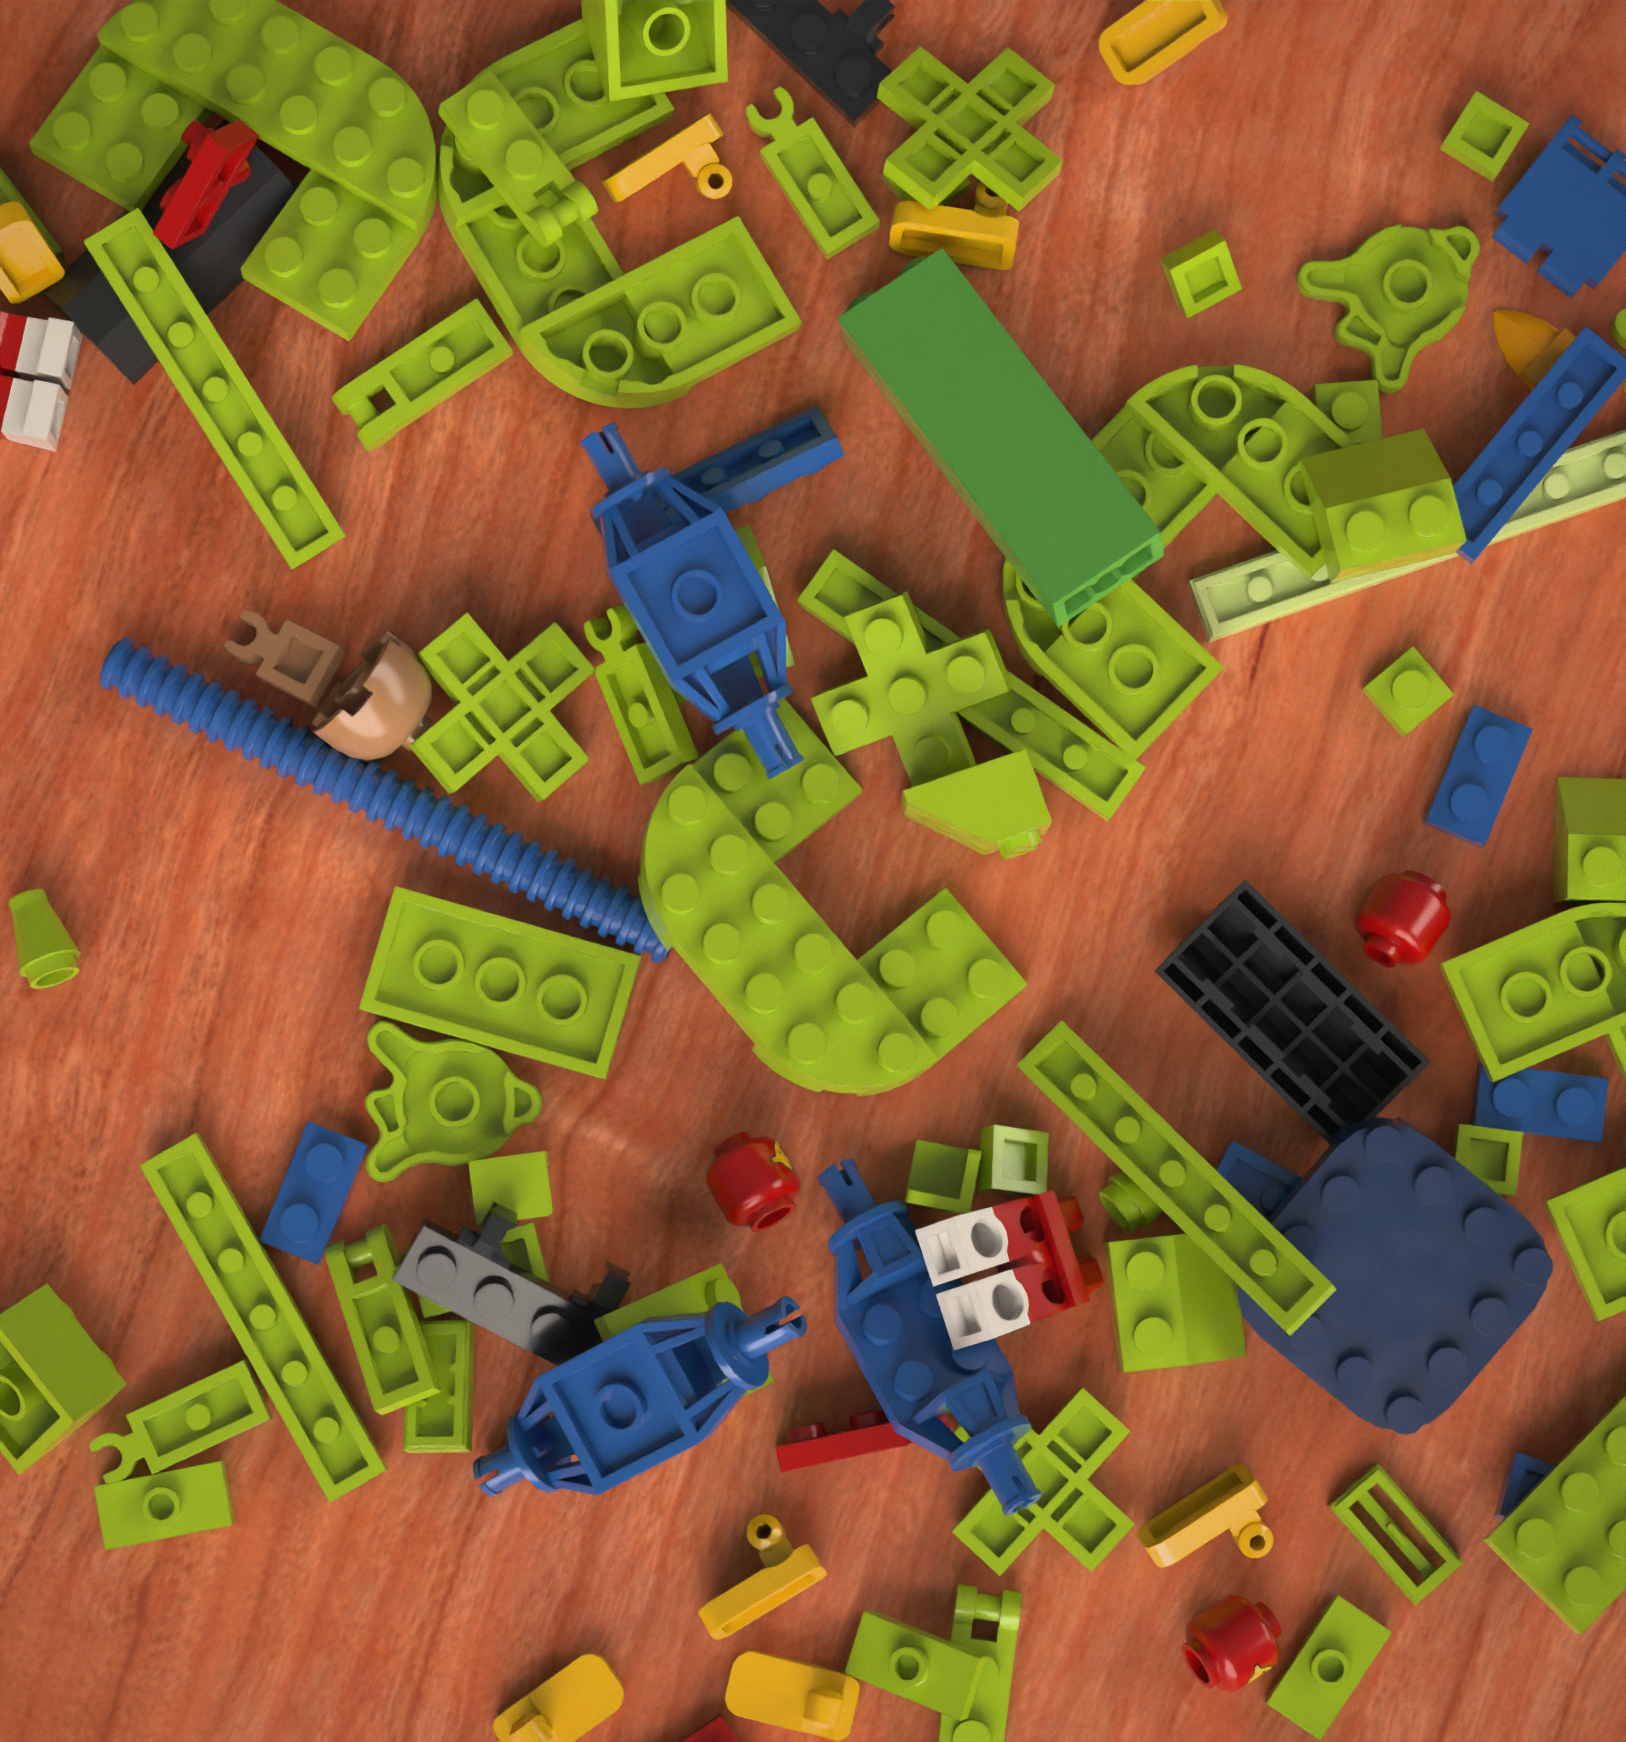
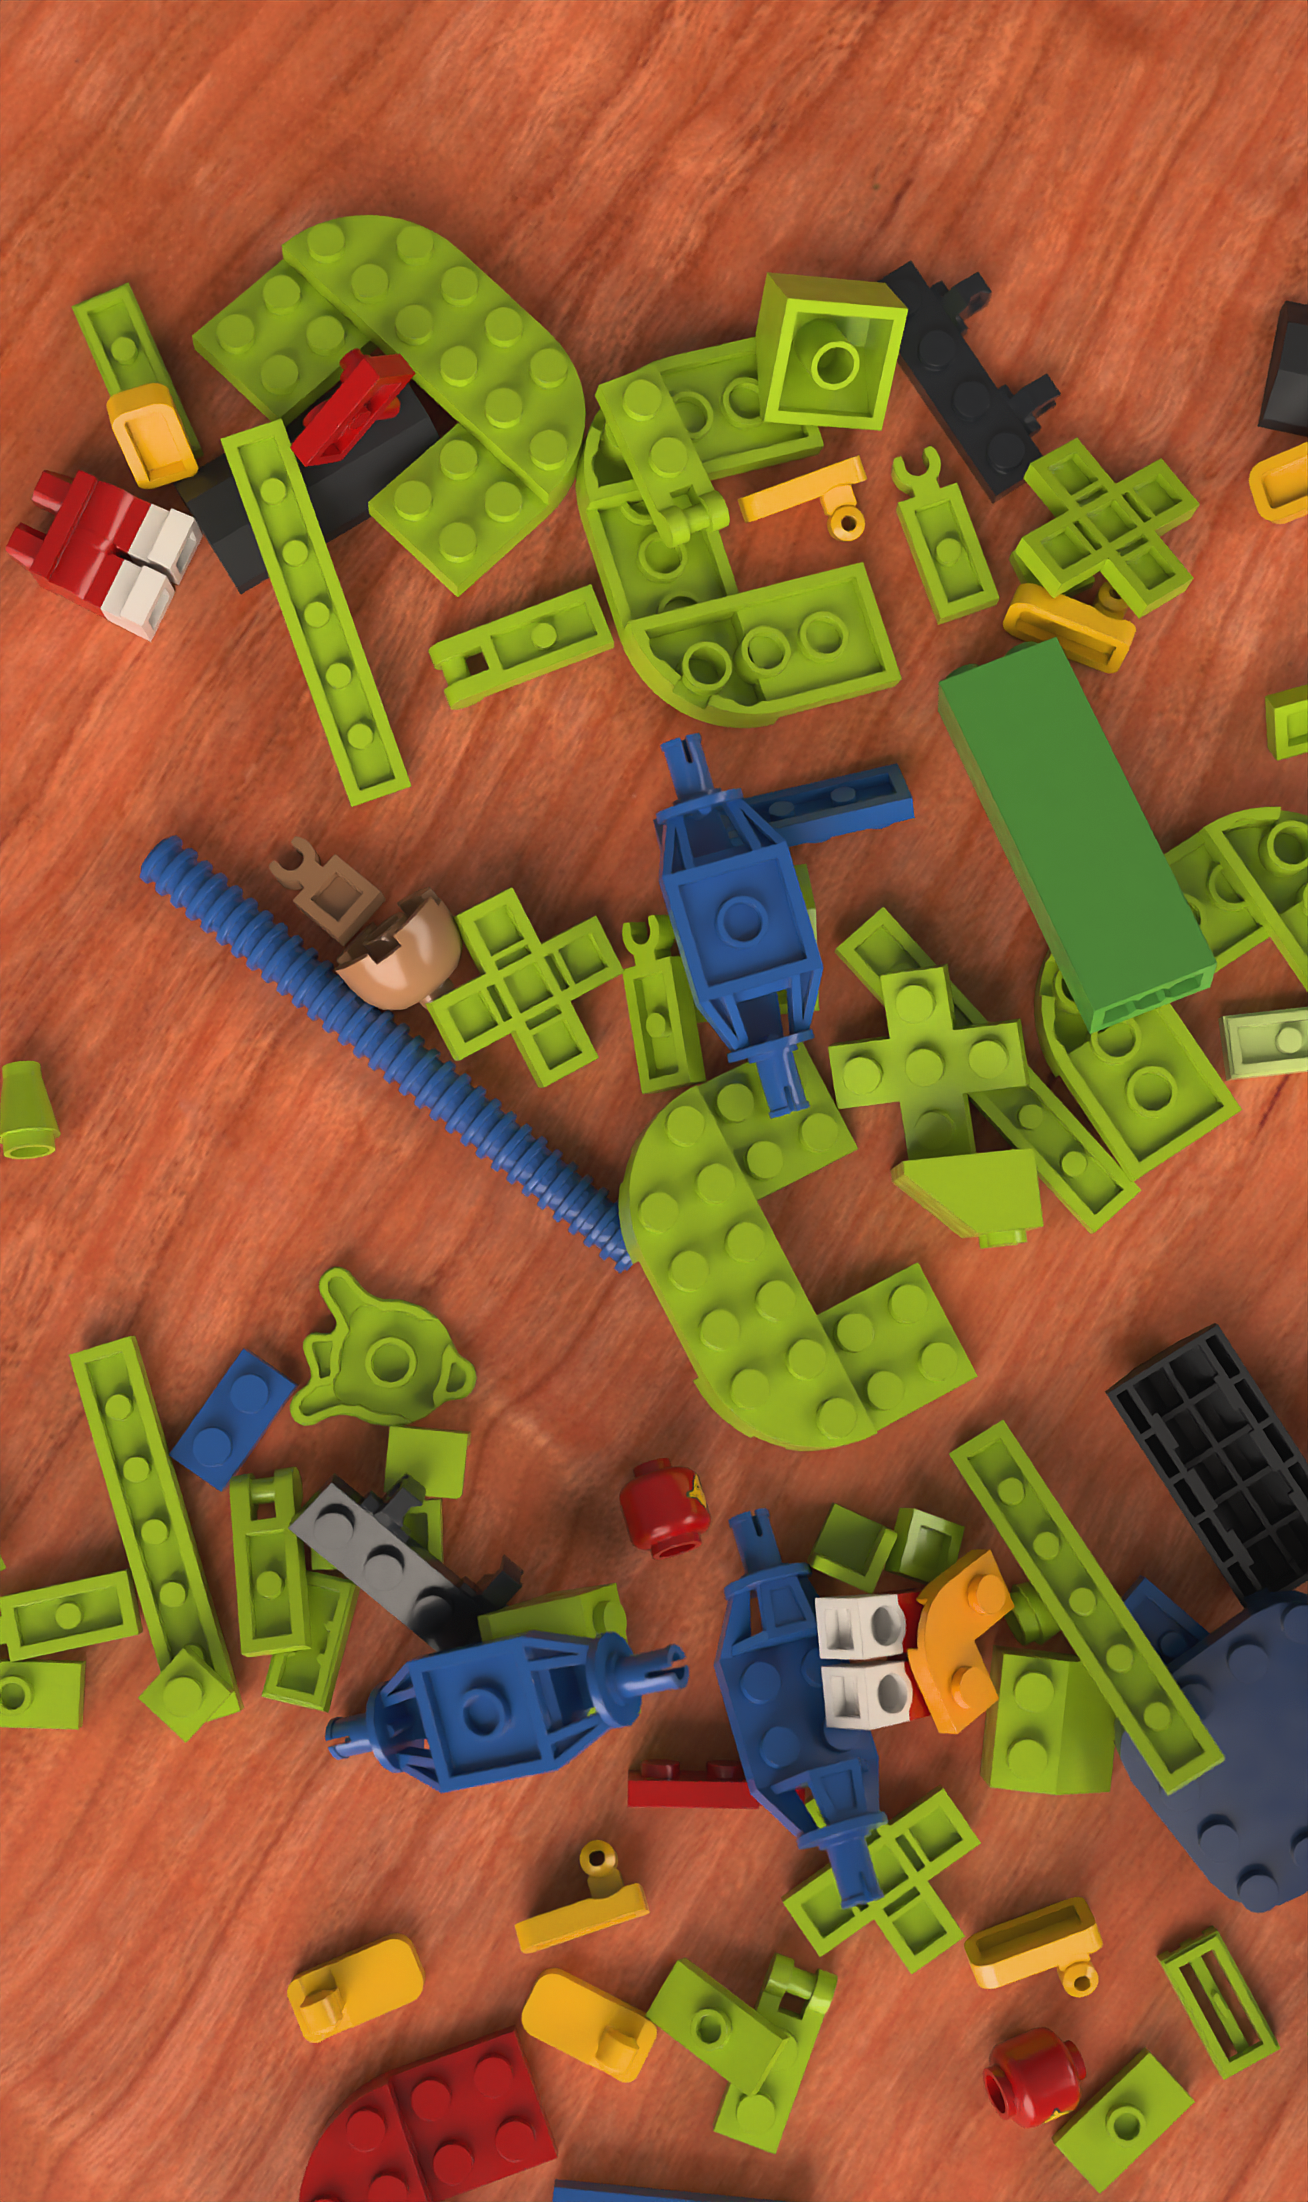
camera: 10 degrees right, 0 degrees up
lime plate [359,886,642,1080] -> none
none -> lime plate [138,1646,235,1743]
none -> light orange plate [907,1549,1015,1734]

